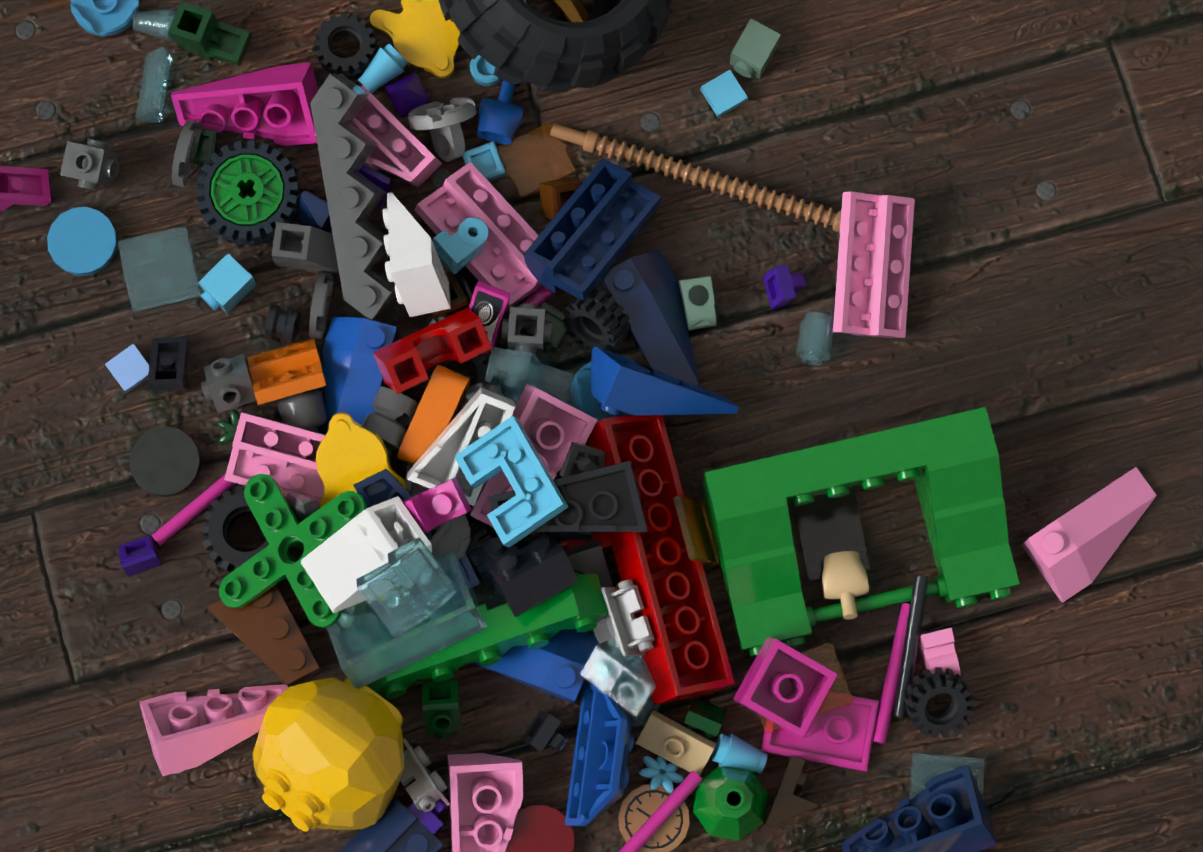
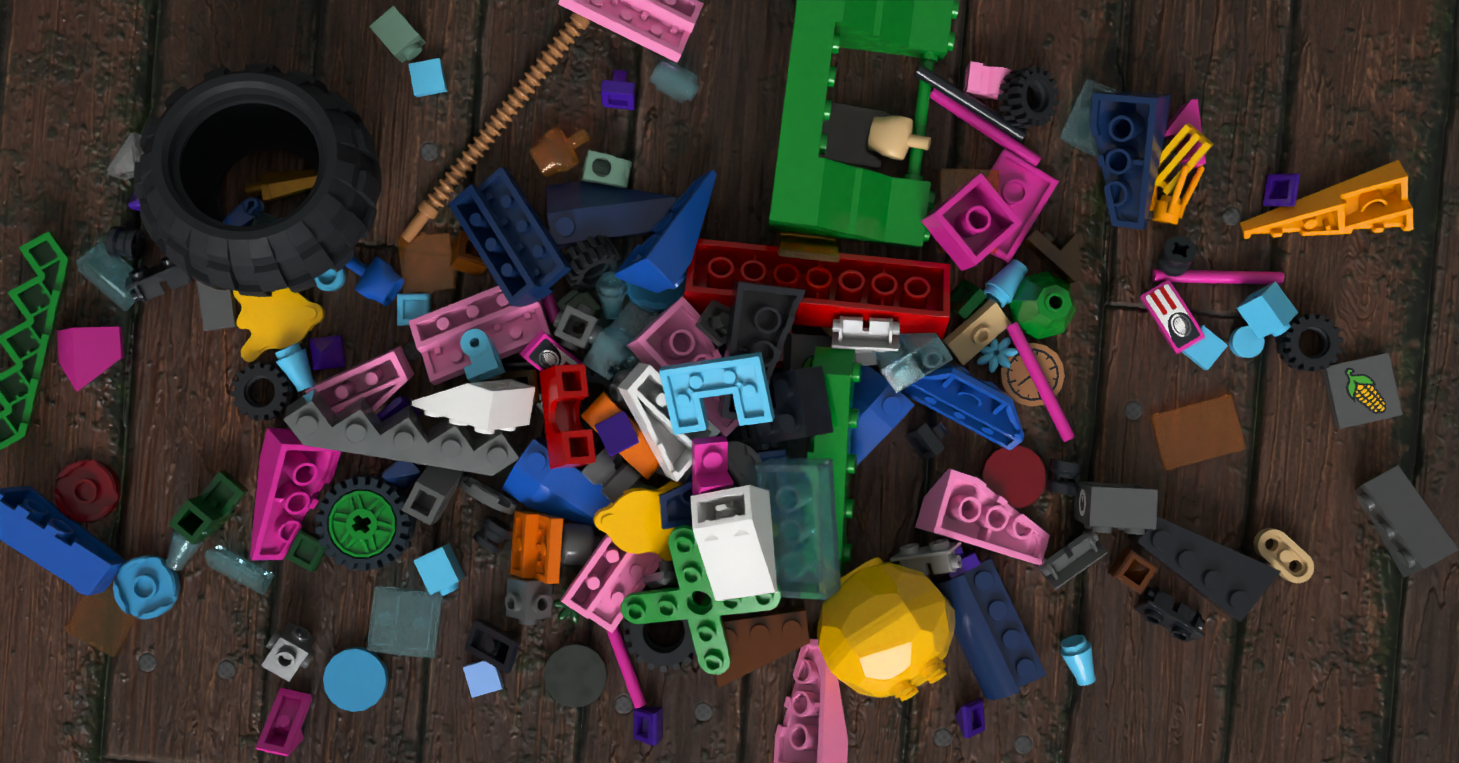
camera: 65 degrees left, 10 degrees up
dark grey tile [172,119,204,187] -> none
clear light blue slope [356,537,457,637] -> none
light grey tile [408,97,477,162] -> none
dark green brick [422,680,462,739] -> none
none -> clear orange piece [529,127,591,178]
none -> dark purple slope [595,410,640,457]
none -> clear light blue cone [596,272,628,319]

